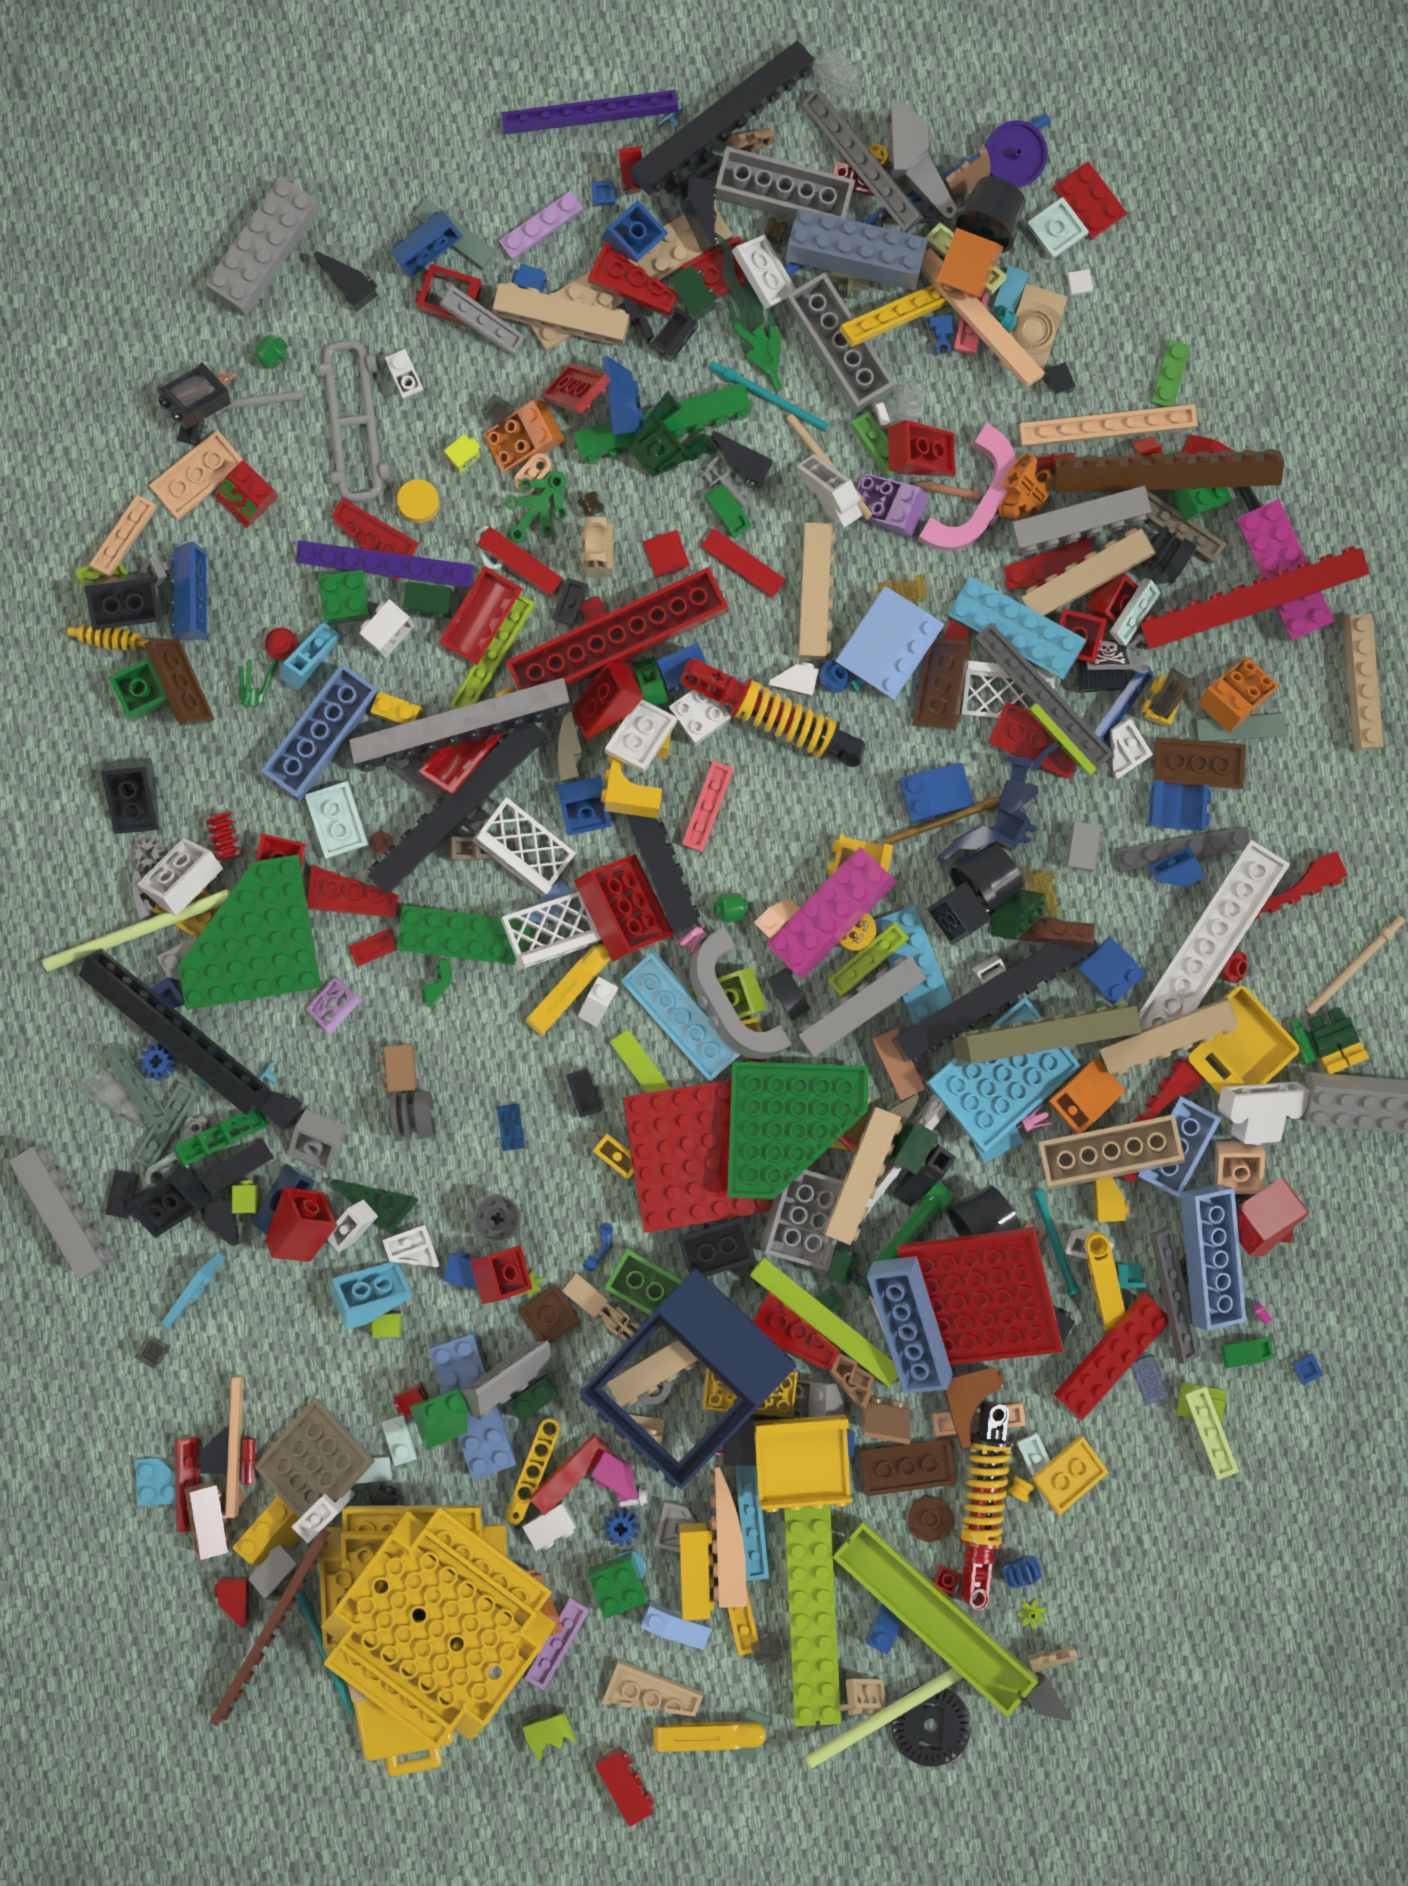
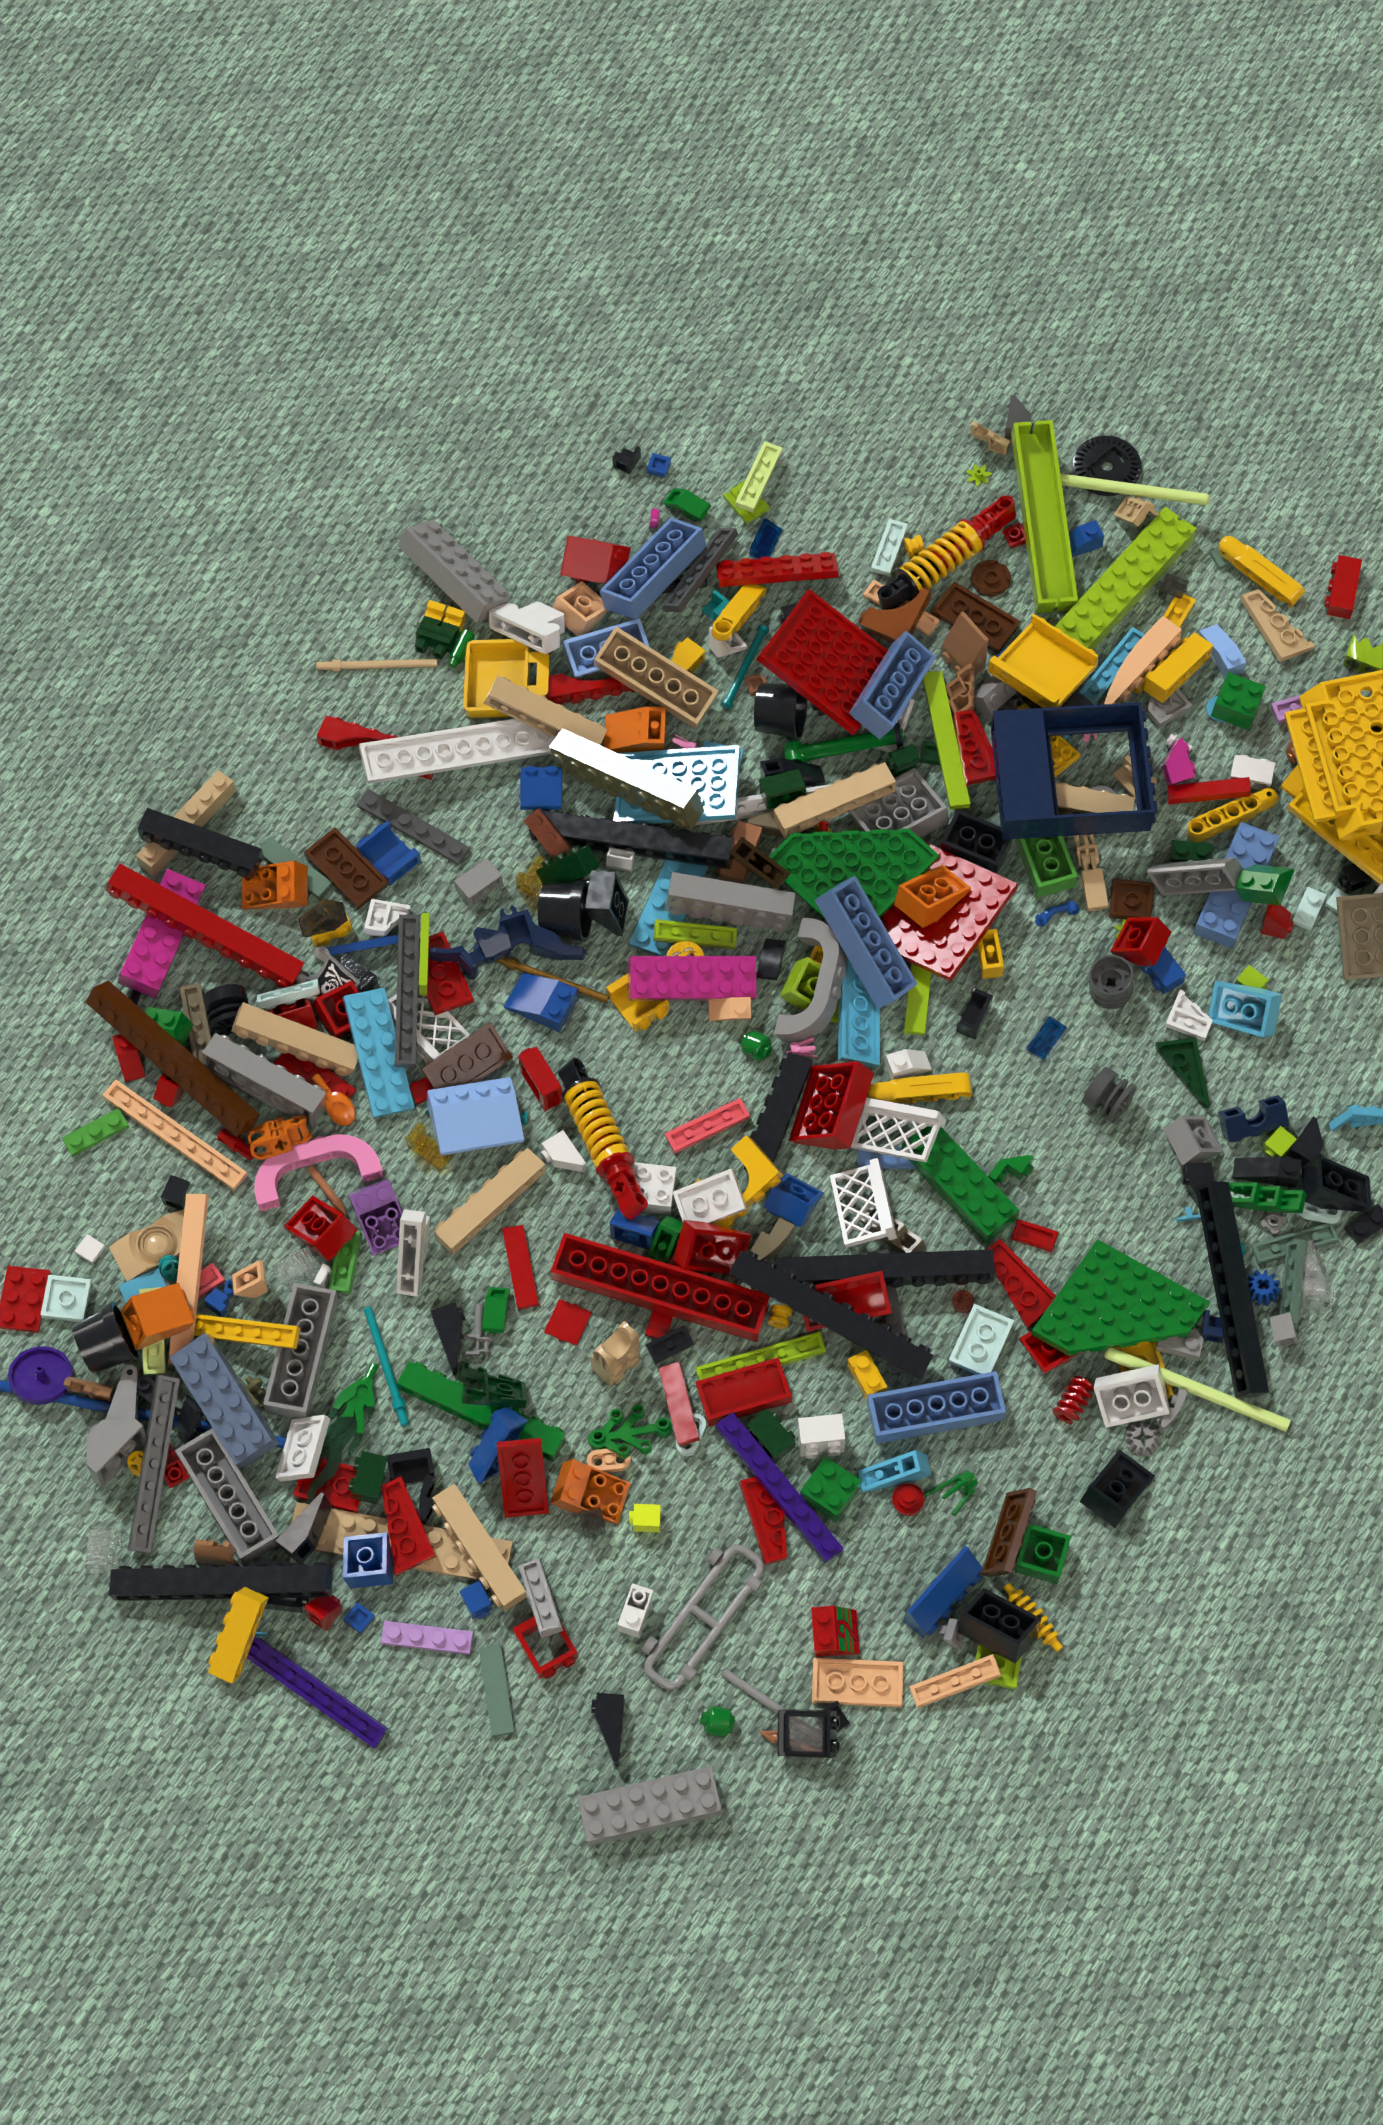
camera: 125 degrees left, 20 degrees down
red slope [265,1187,337,1262] -> none
lavender piece [306,976,363,1034] -> none
white brick [327,1200,378,1253] -> none
medium nougat brick [381,1045,417,1092] -> none
blue slope [390,209,463,277] -> none
yellow head [397,479,440,524] -> none
dark brown wheel [577,491,605,517] -> none
blue gear [602,1507,641,1548] -> none
dark brown wheel [764,217,788,244] -> none
tan bar [786,414,873,520] -> none
blue plate [819,660,851,693] -> none
blue gear [1002,1555,1042,1588] -> none
yellow tile [1031,1436,1109,1516] -> none
blue slope [1148,846,1205,887] -> none
red plate [1221,950,1248,984] -> none
none -> black brick [137,808,264,878]
none -> black slope [178,1398,203,1444]
none -> yellow brick [208,1587,269,1684]
none -> light nougat slope [232,1260,268,1298]
none -> orange piece [312,1074,356,1126]
none -> red window [518,1046,563,1112]
none -> black panel [612,446,641,474]
none -> dark brown slope [729,837,791,890]
none -> medium blue brick [815,876,917,1009]
none -> orange slope [894,864,971,928]
none -> light grey panel [1269,1313,1300,1347]

